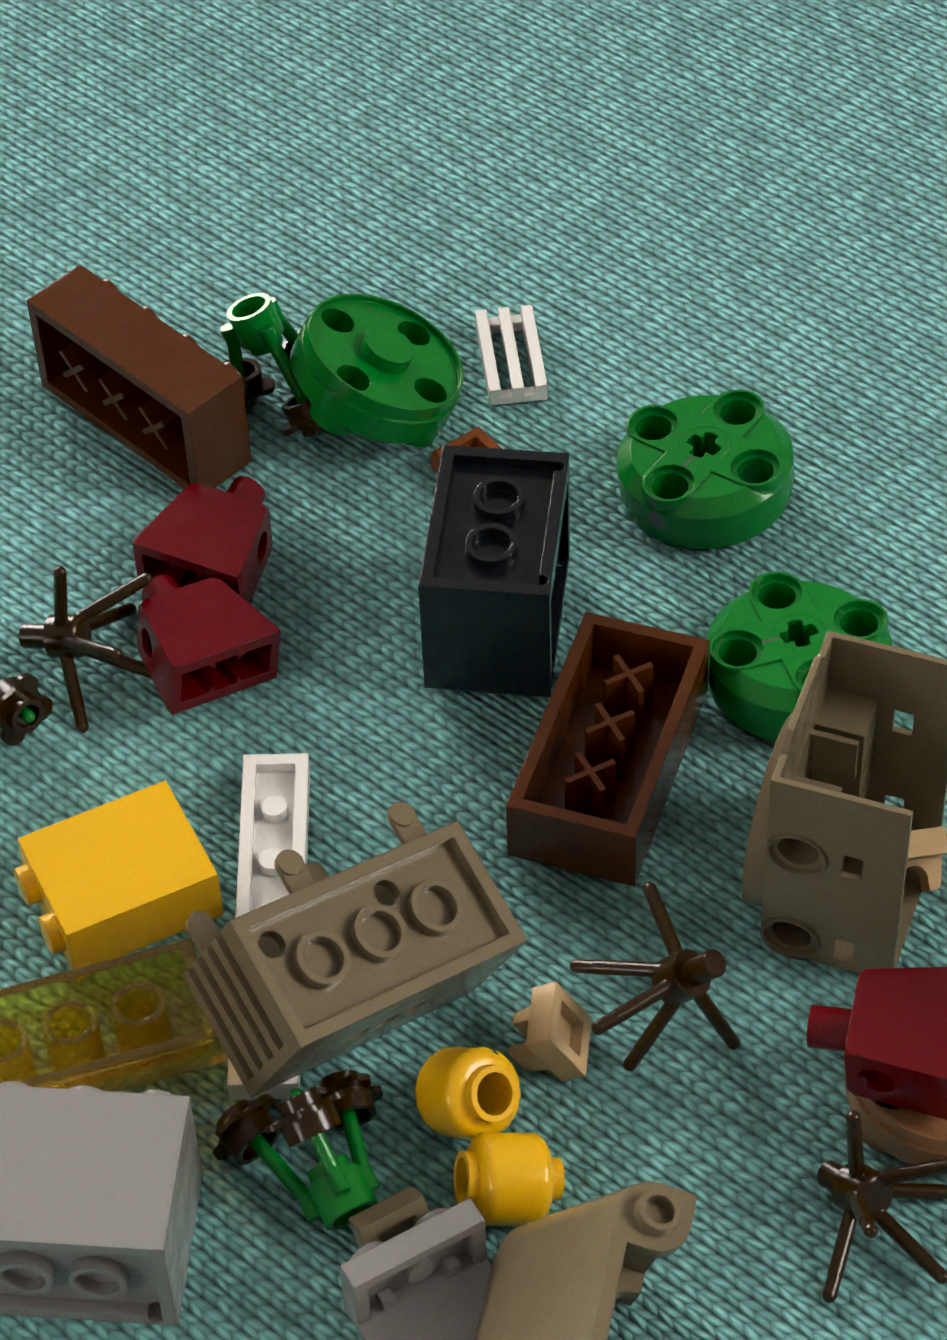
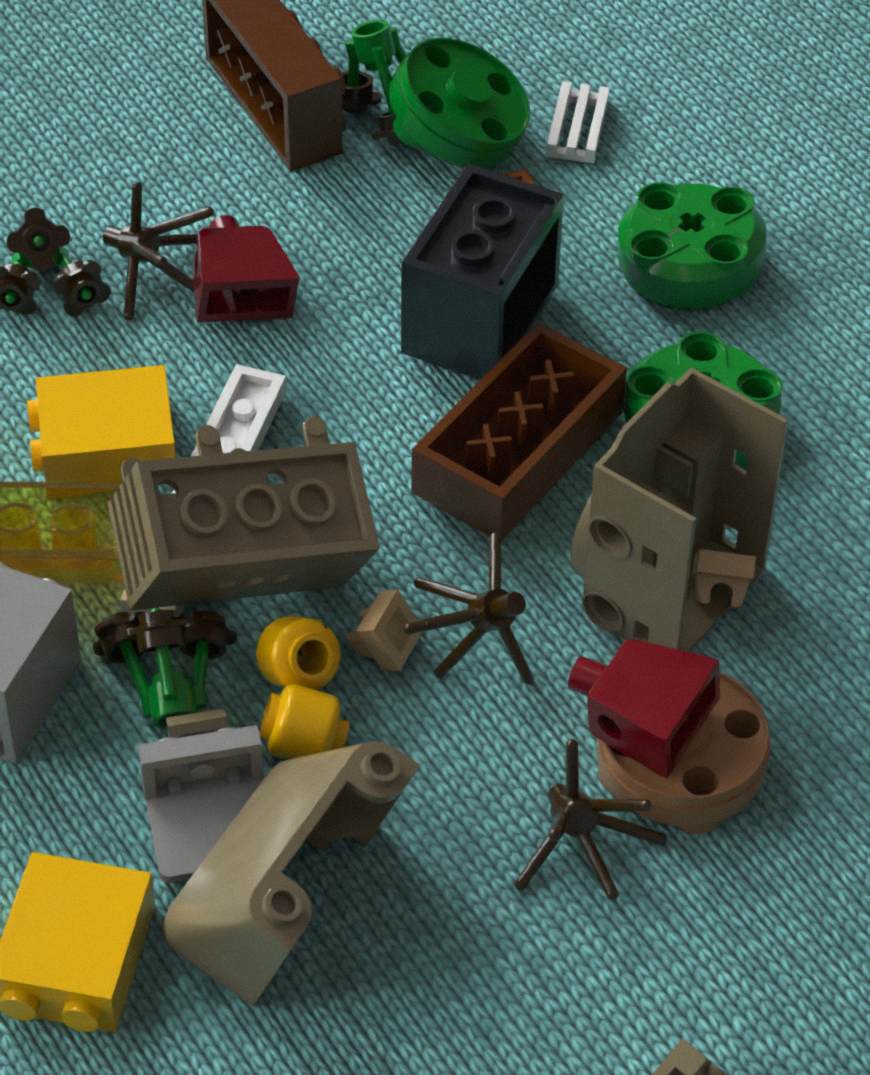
camera: 15 degrees right, 0 degrees up
dark red torso [132,476,273,603] -> none

